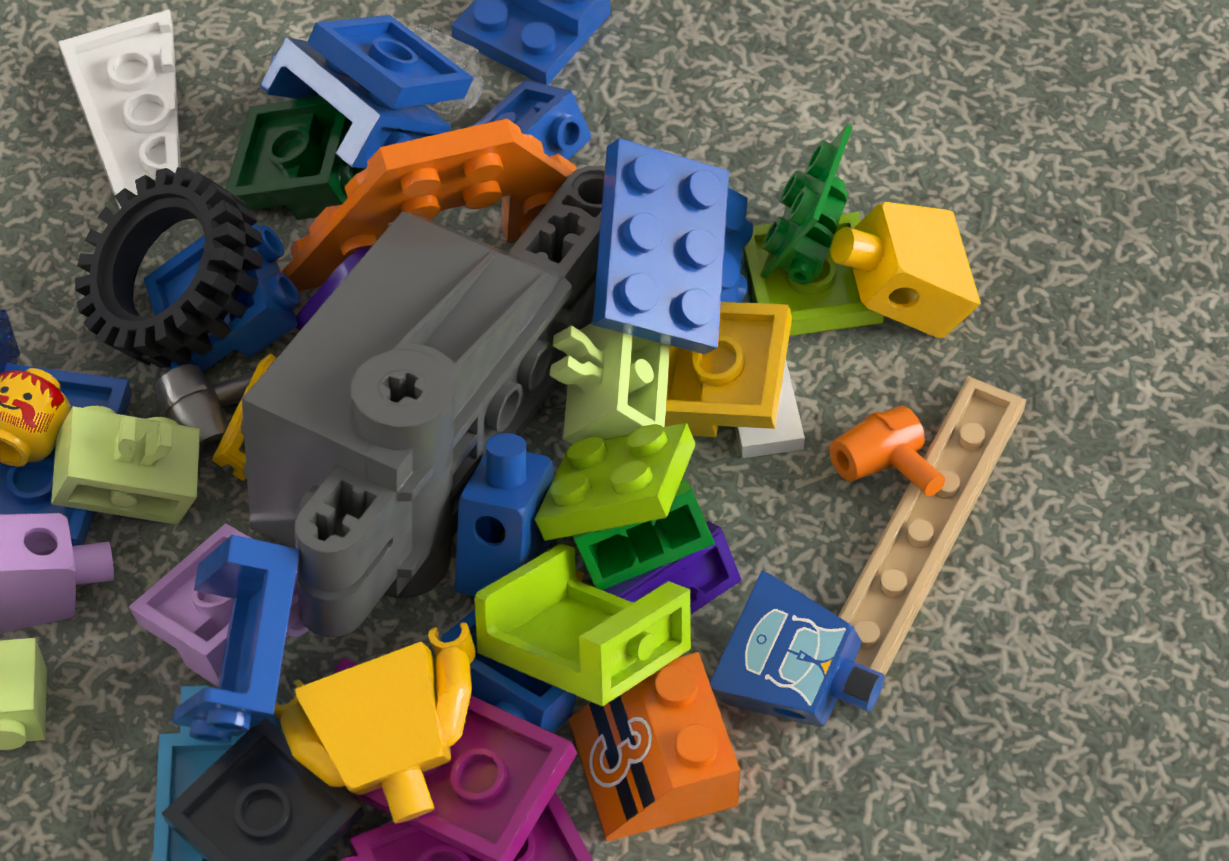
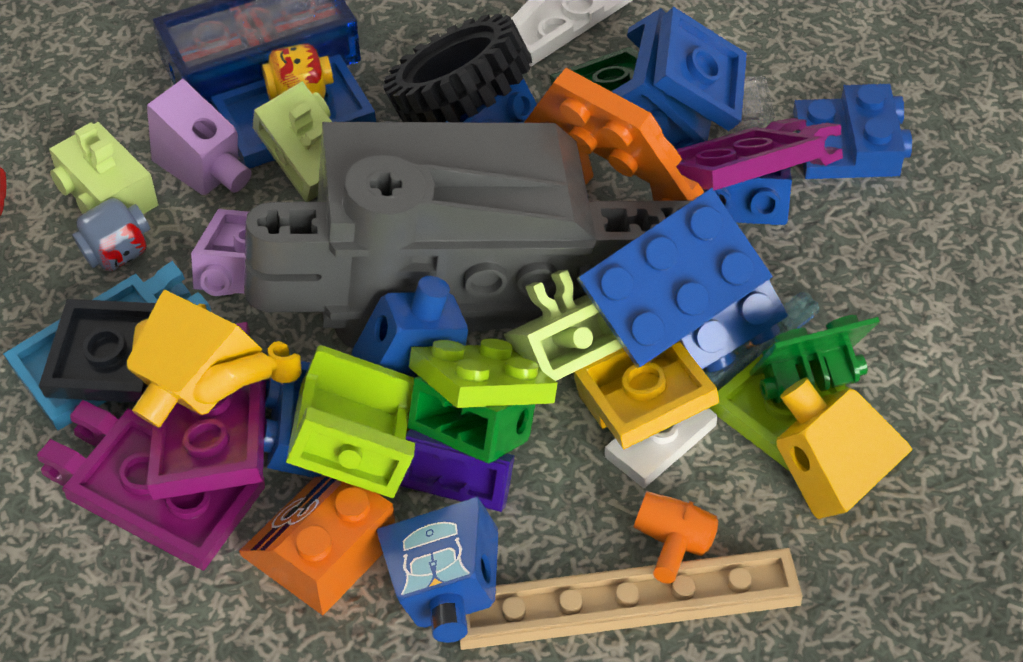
camera: 55 degrees right, 5 degrees down
blue panel [172,535,300,743] -> none
none -> sand blue head [72,198,151,271]
none -> magenta tile [676,118,843,191]

